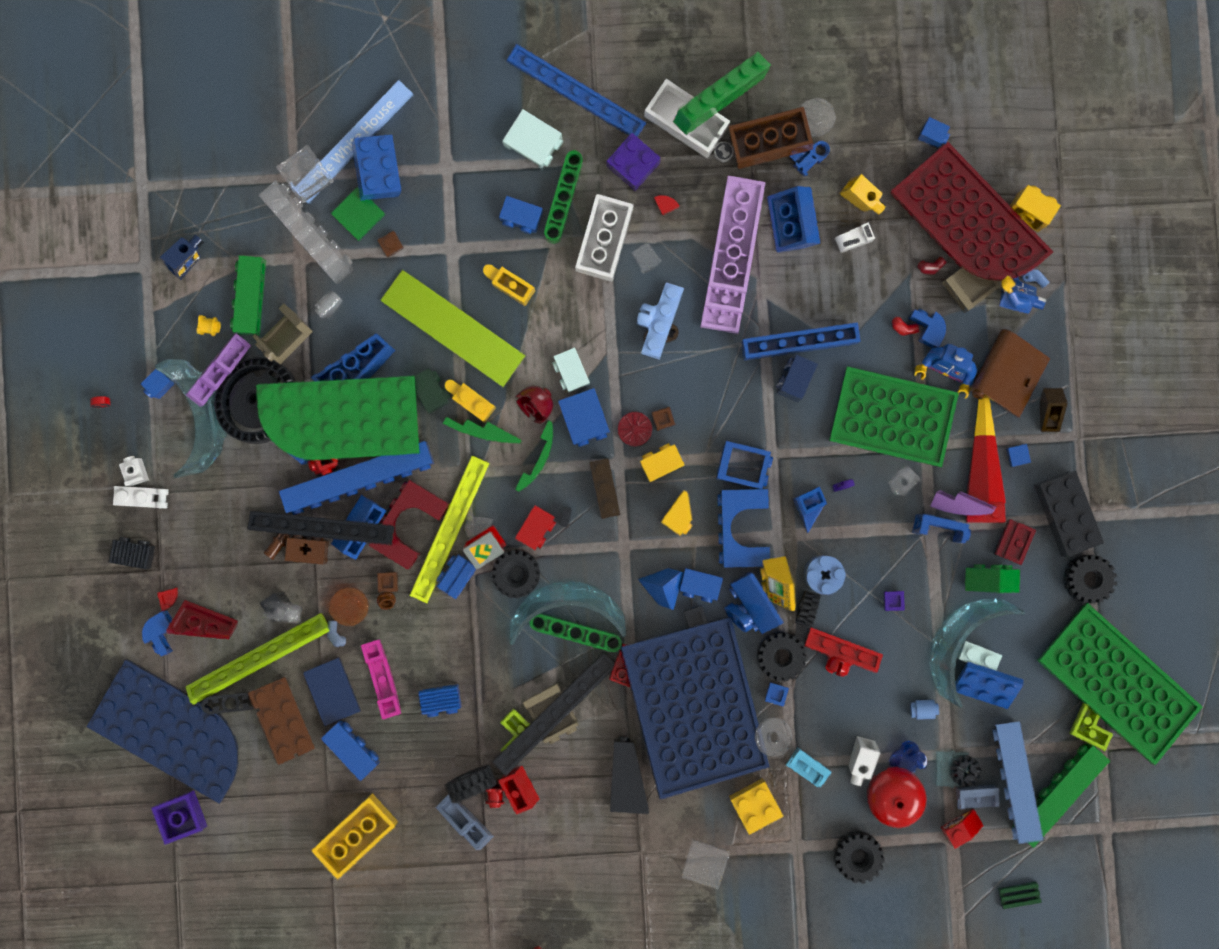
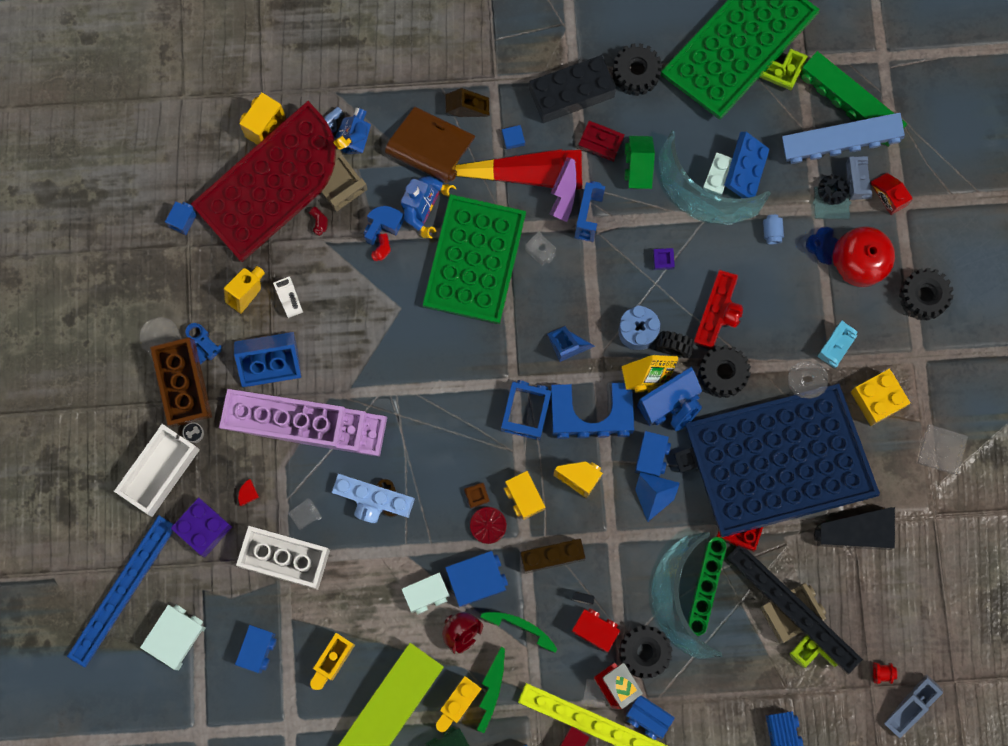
camera: 90 degrees left, 10 degrees down
black tyre [444,765,497,804] -> none
red brick [499,765,540,815] -> none
green beam [544,150,583,244] -> none
green brick [673,52,771,135] -> none
blue brick [741,322,861,361] -> none
blue plate [764,682,789,707] -> none
dark blue brick [775,354,818,402] -> none
dark purple tile [832,479,855,492] -> none
white torso [849,736,880,786] -> none
dark green tile [998,882,1042,909] -> none

